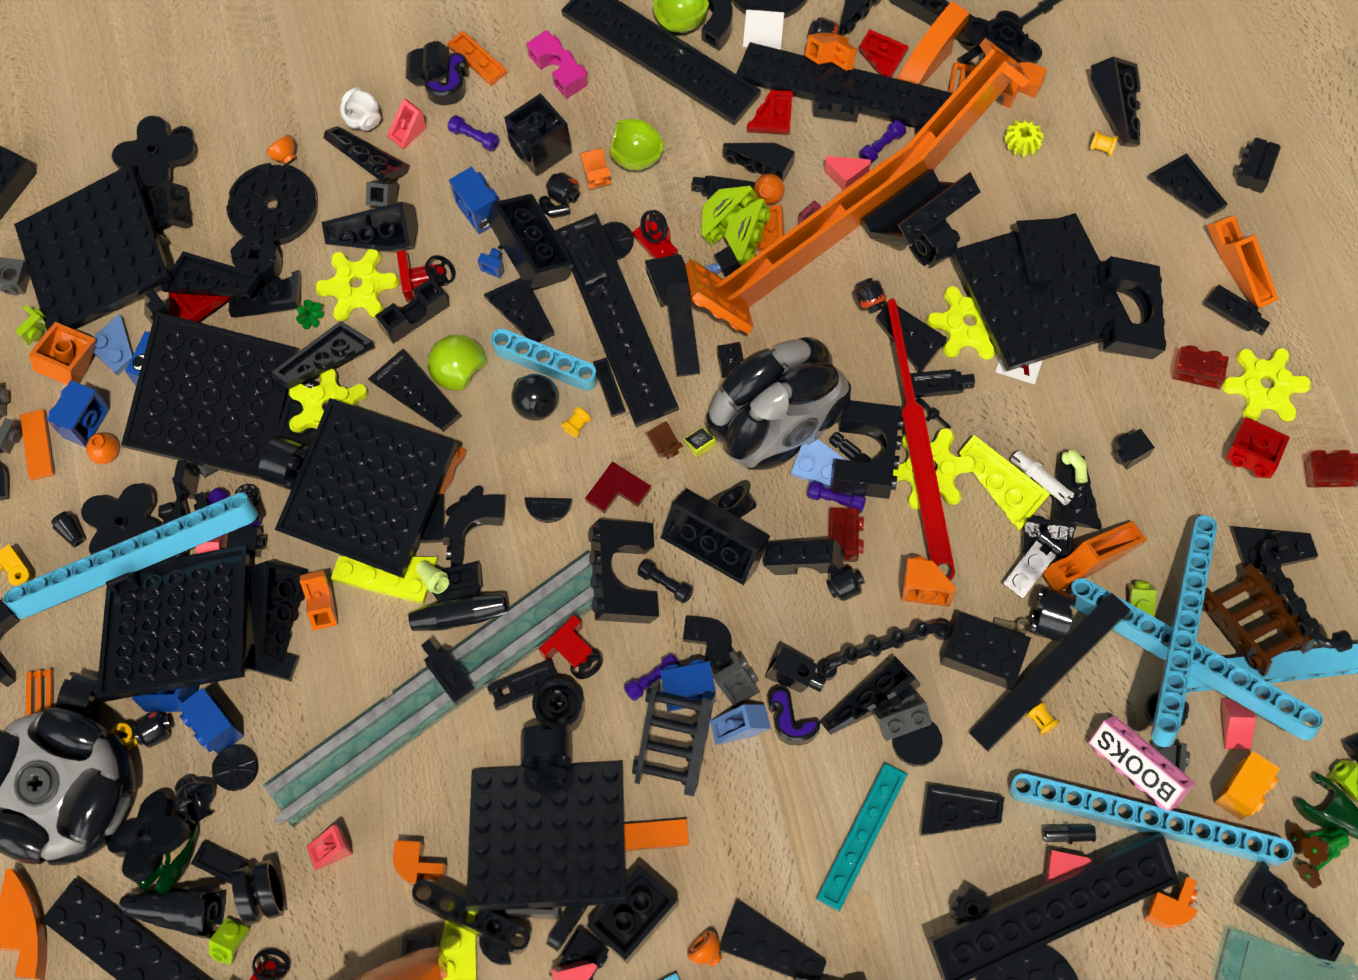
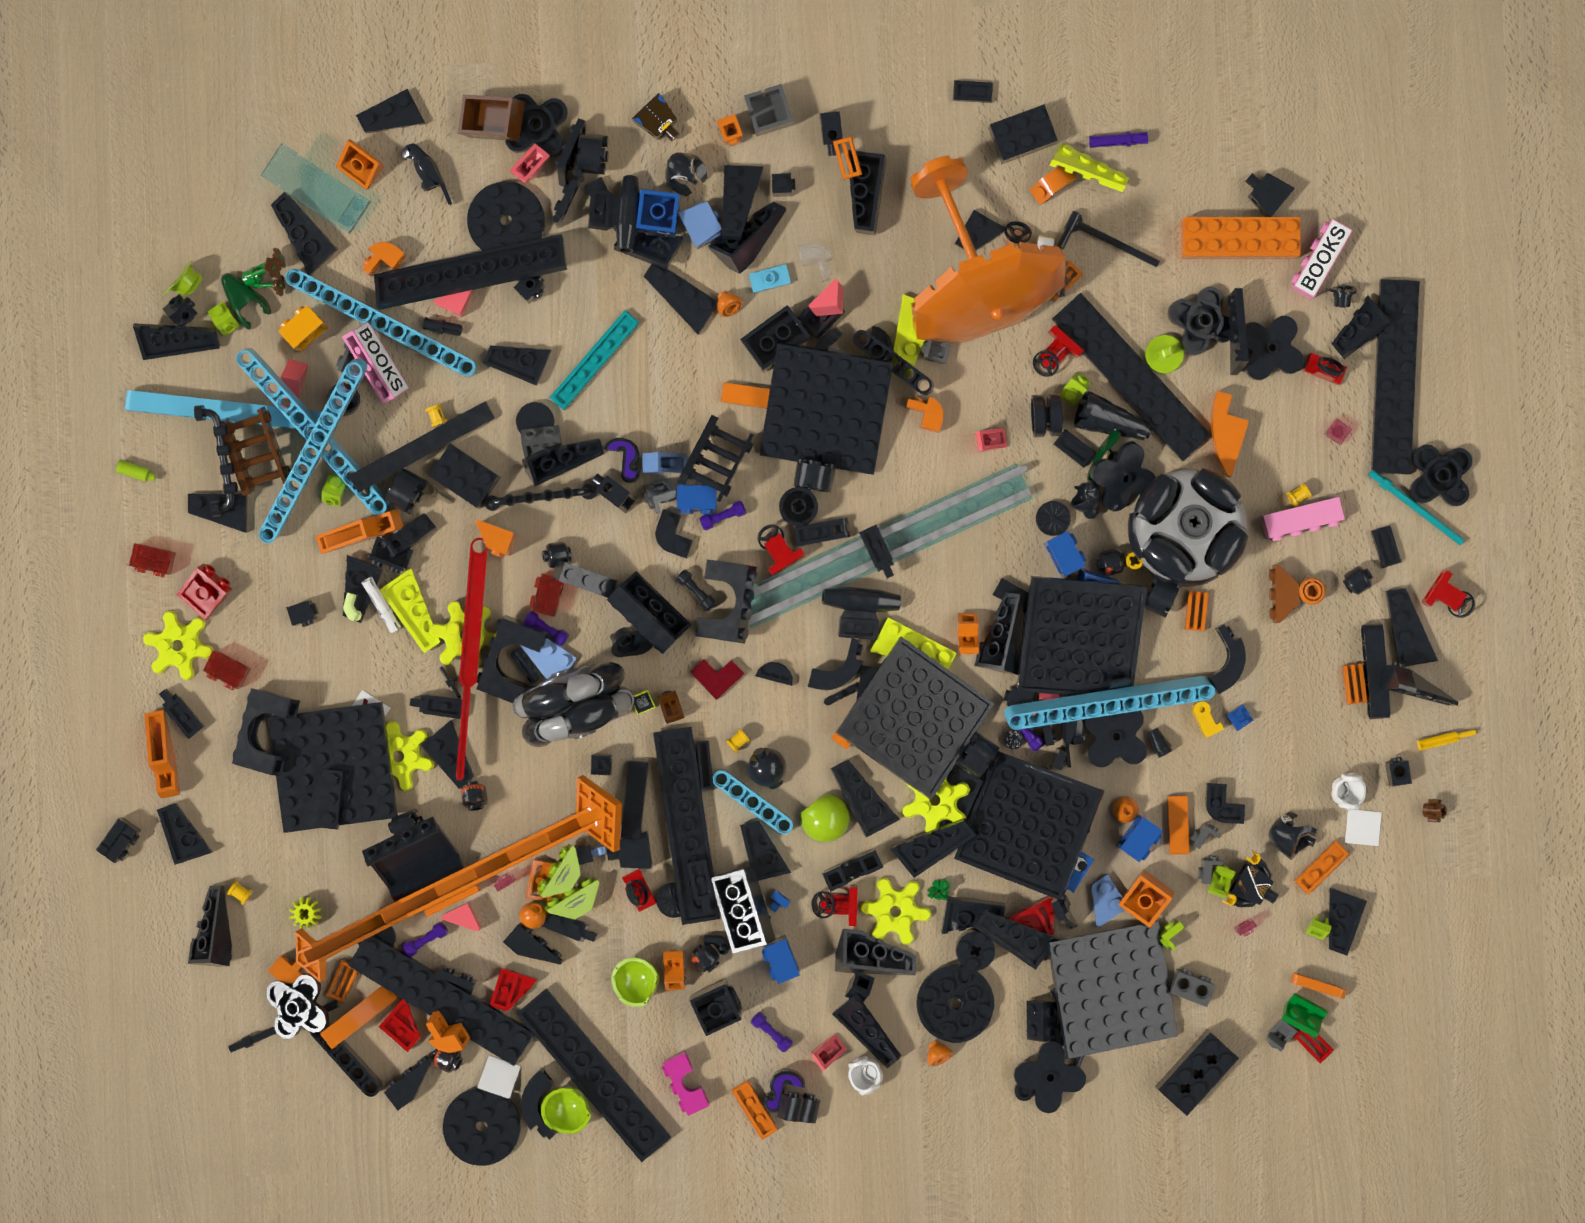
camera: 170 degrees left, 20 degrees up
yellowish green cone [416,561,449,594] -> none

